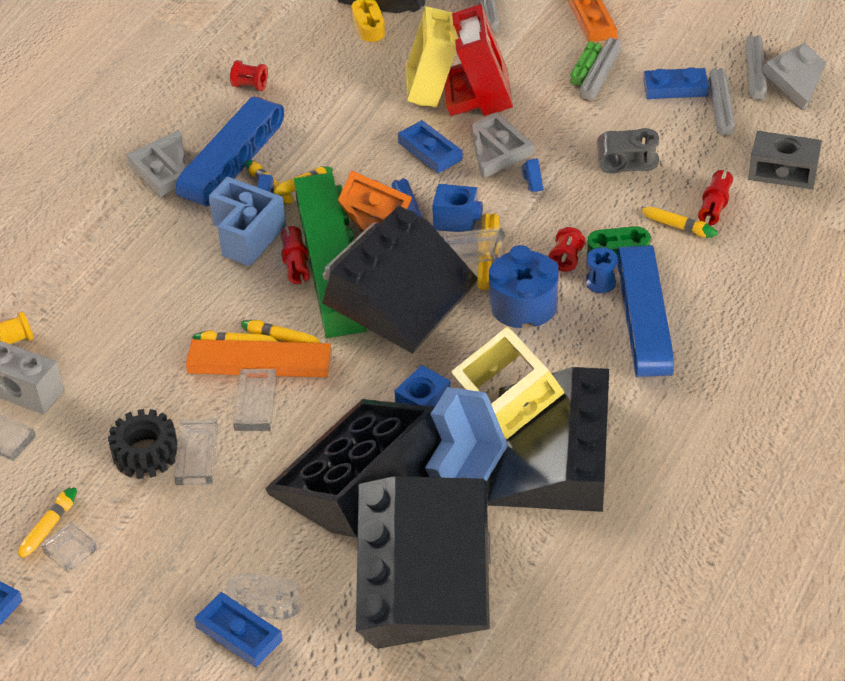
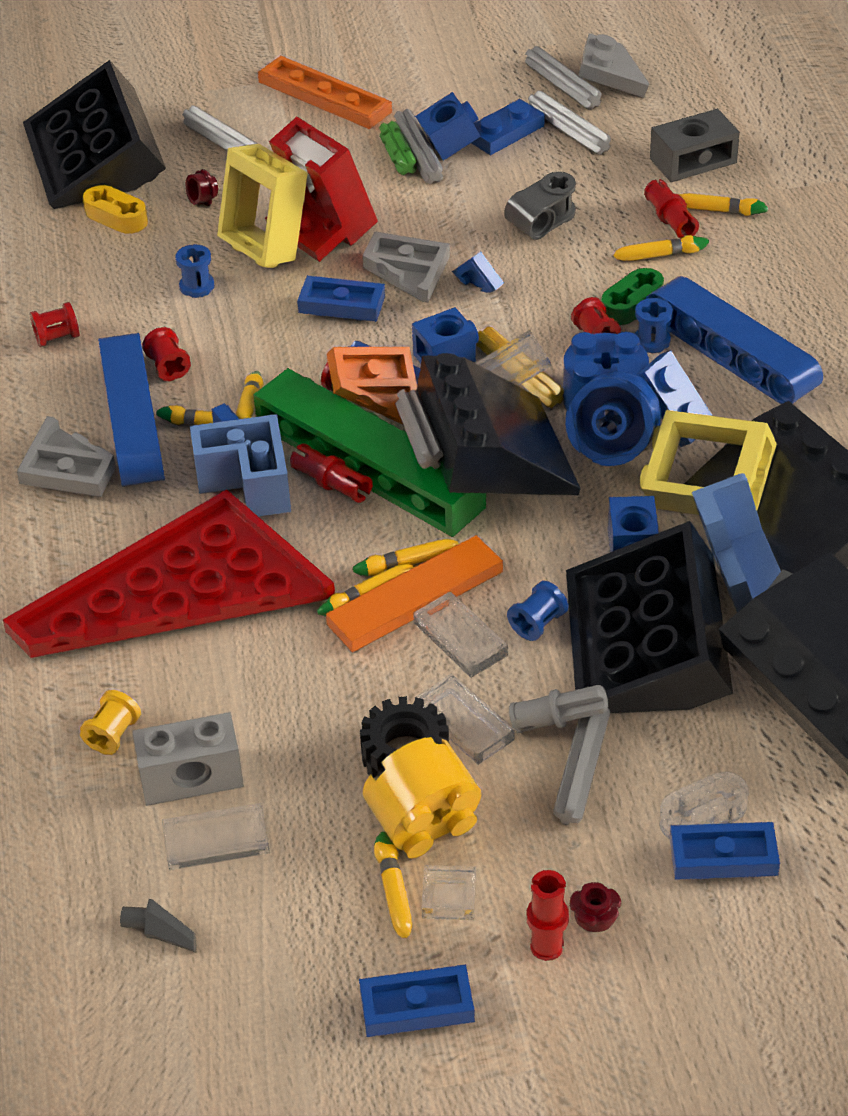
camera: 40 degrees left, 0 degrees up
none -> red wing [3,489,335,658]
none -> red bush [142,327,191,381]
none -> blue bush [175,244,215,298]
none -> yellow brick [363,737,481,859]
none -> blue brick [415,92,481,161]
none -> blue bush [507,580,569,641]
none -> light grey axle [509,685,608,734]
none -> red pin [526,870,569,961]
none -> light grey axle [553,708,610,825]
none -> blue brick [565,371,661,466]
none -> dark red plate [569,882,621,932]
none -> plate [636,350,713,447]
none -> yellow piece [678,193,768,216]

